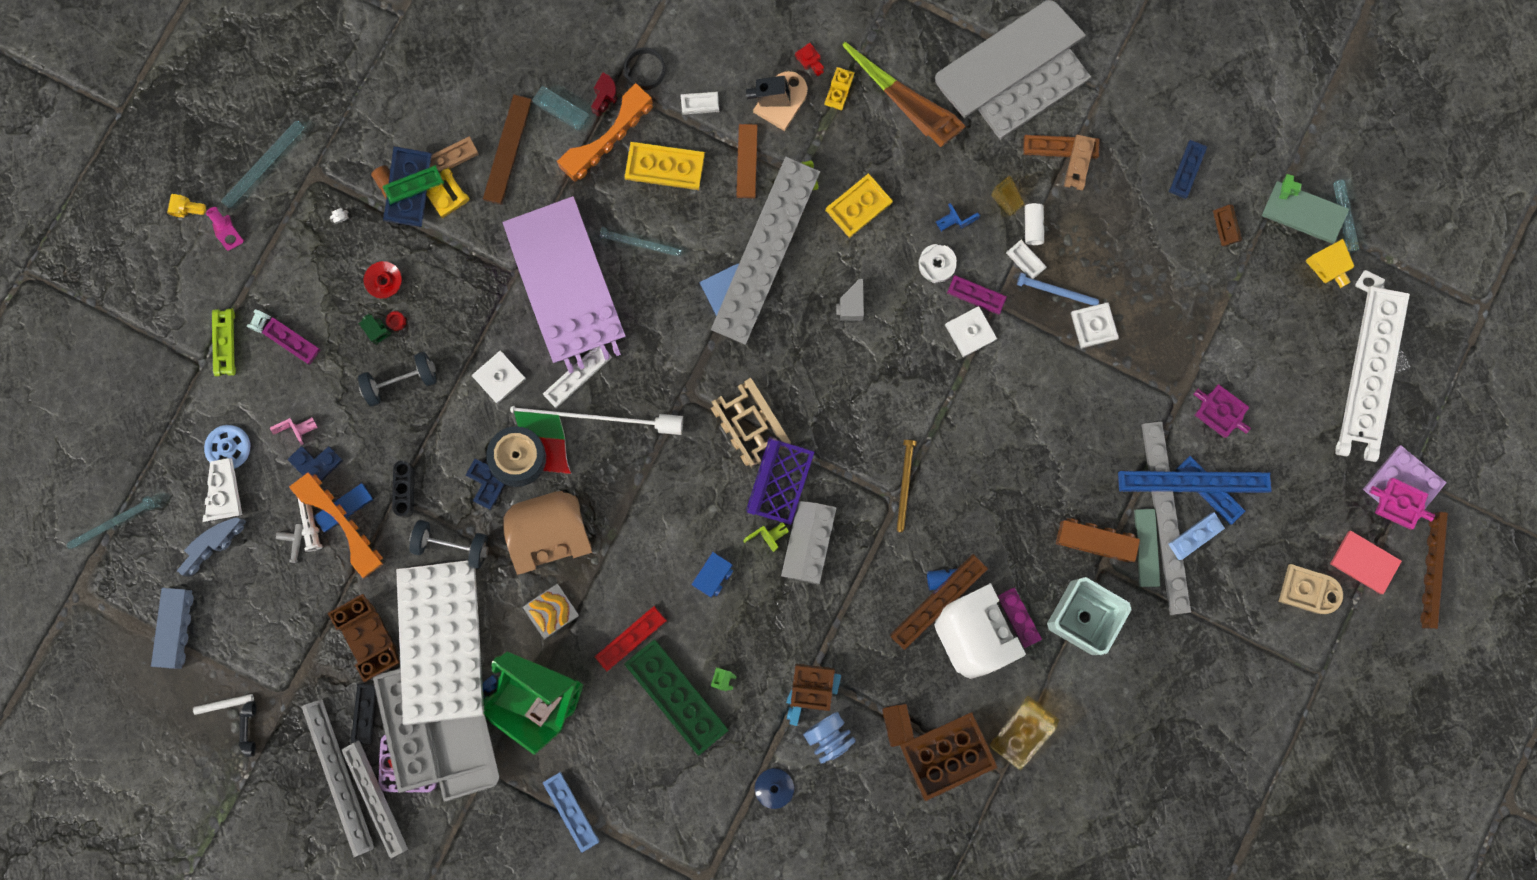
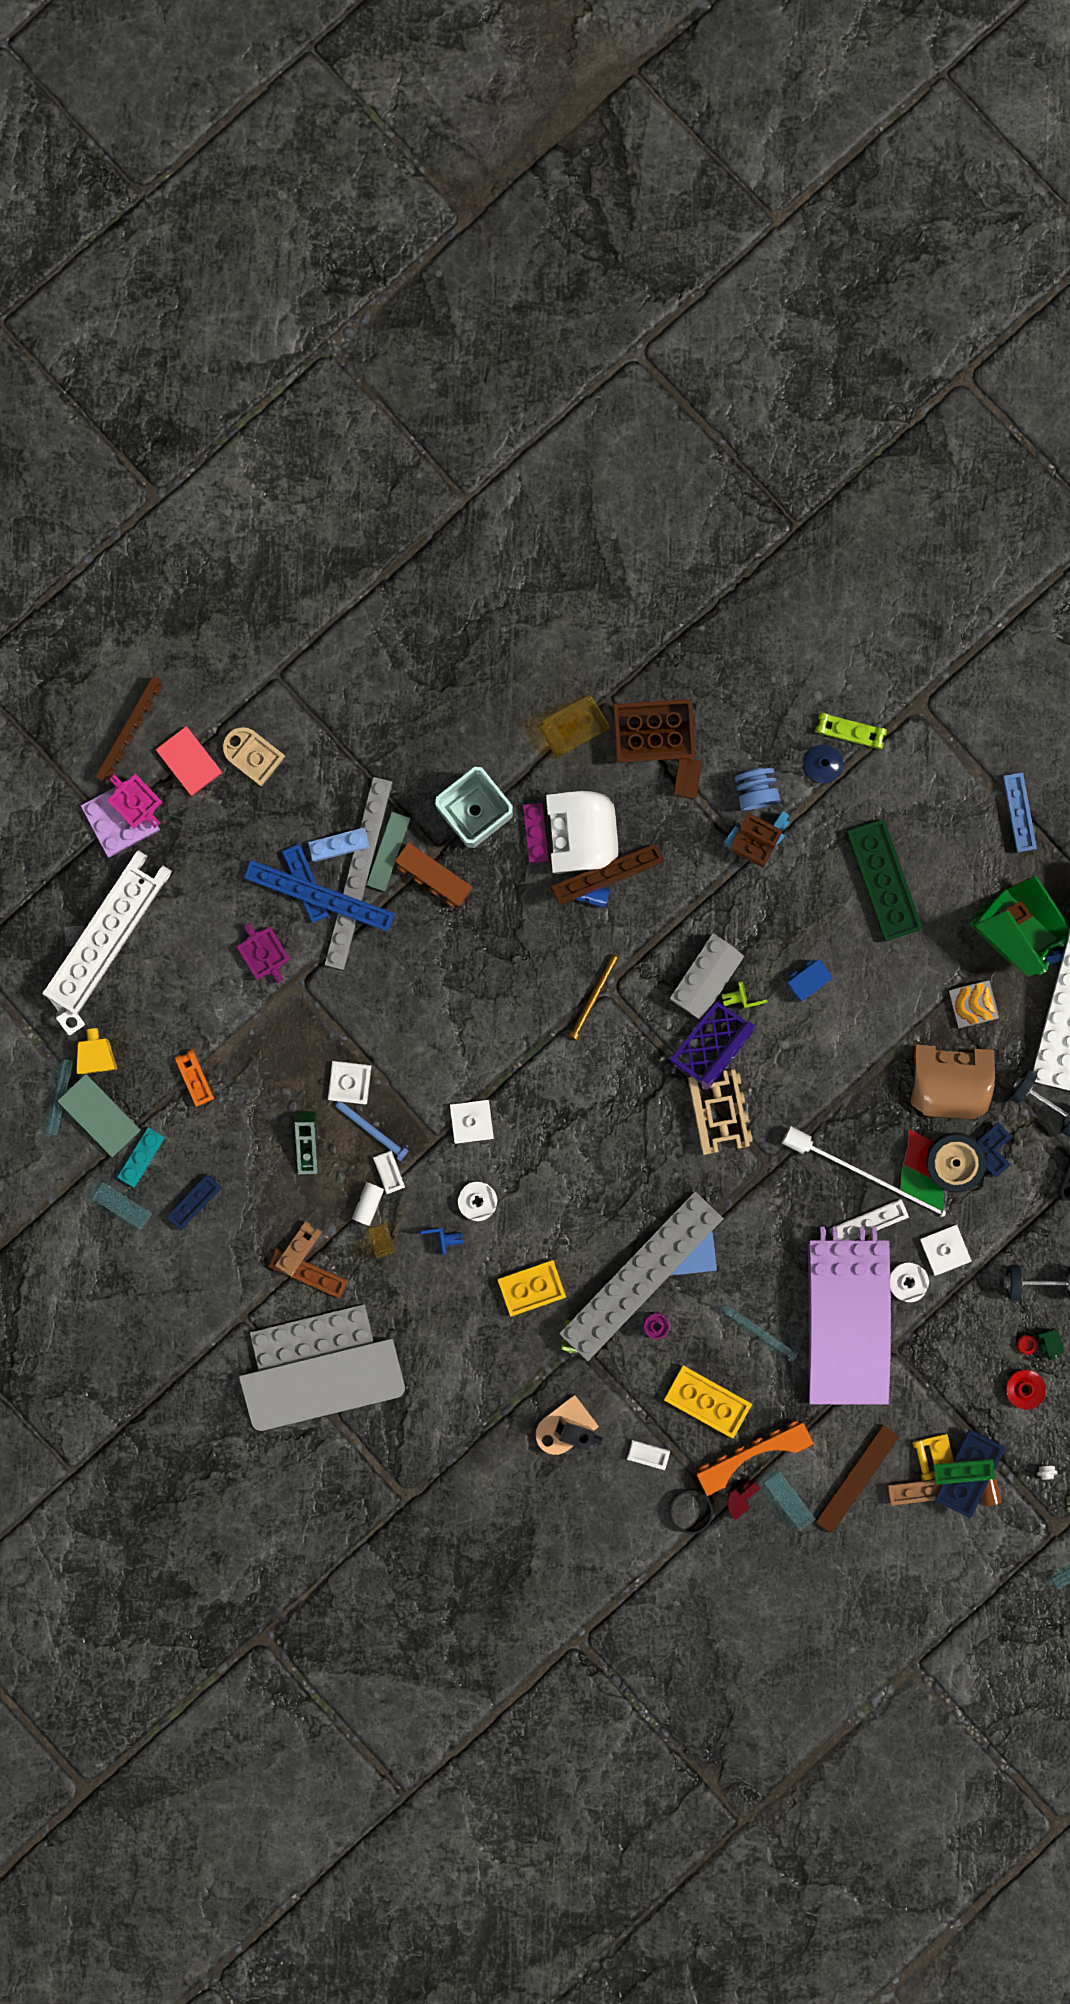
camera: 155 degrees left, 5 degrees up
red tile [595,606,667,672] -> none
bright green tile [711,667,736,691] -> none
dark orange tile [737,124,757,198] -> none
red plate [795,43,824,76] -> none
yellow slope [825,67,854,110] -> none
light grey slope [836,279,864,321] -> none
dark orange plate [843,42,966,147] -> none
magenta tile [947,275,1007,315] -> none
reddish brown plate [1213,204,1242,247] -> none
bright green tile [1279,174,1302,200] -> none
none -> clear light blue plate [92,1182,153,1230]
none -> teal plate [117,1127,166,1188]
none -> orange plate [175,1049,215,1107]
none -> dark green slope [295,1111,318,1174]
none -> magenta wheel [643,1312,670,1340]
none -> lime plate [815,713,887,749]
none -> white plate [890,1262,929,1302]

